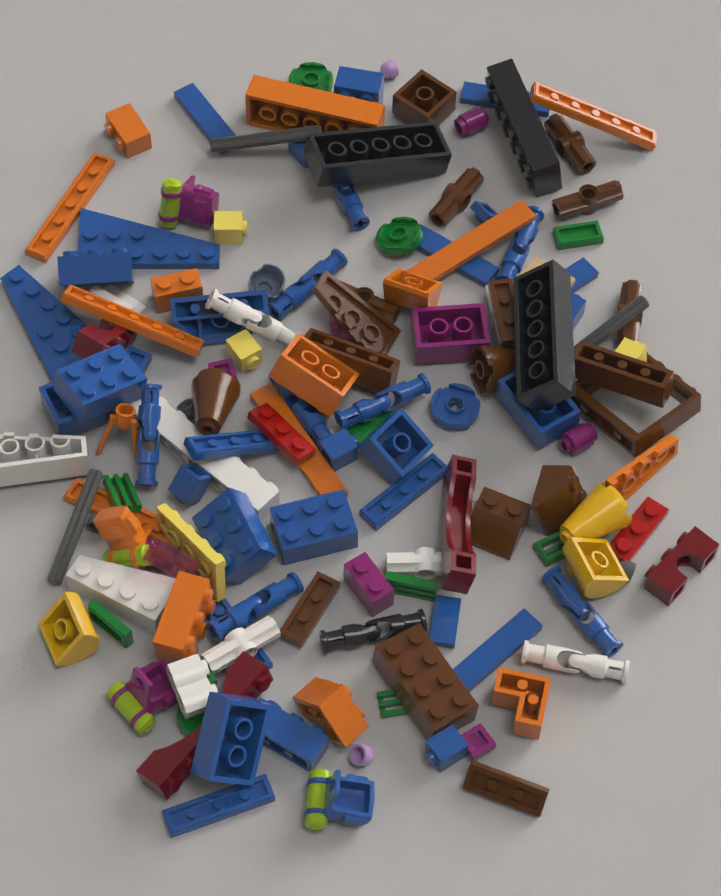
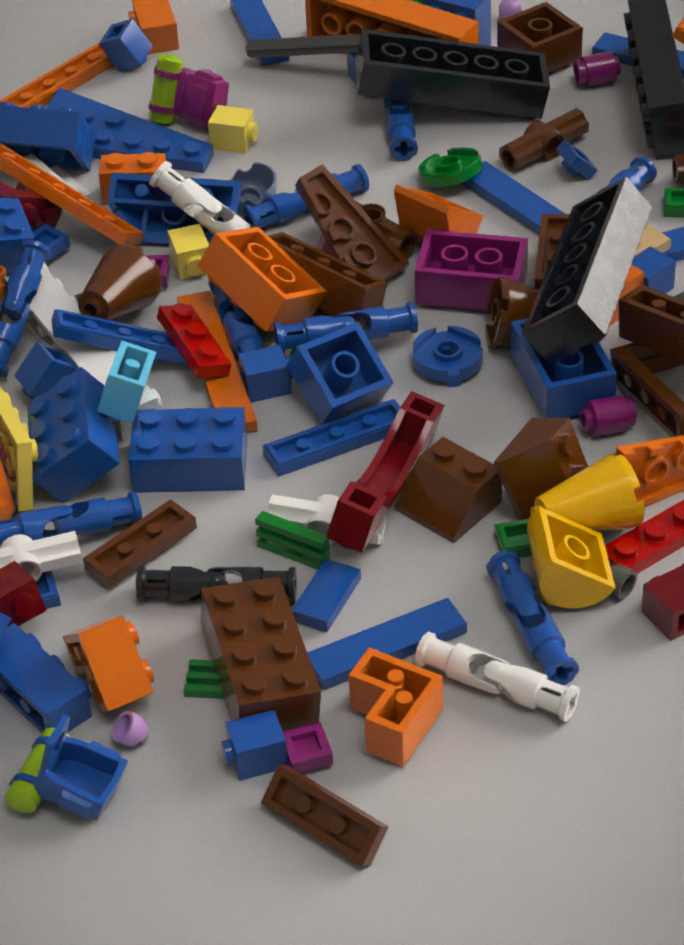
camera: 20 degrees right, 15 degrees down
magenta brick [343,552,394,617] -> none
orange tile [406,199,536,281] -> none
none -> medium azure brick [97,340,156,424]
none -> blue brick [99,19,153,71]

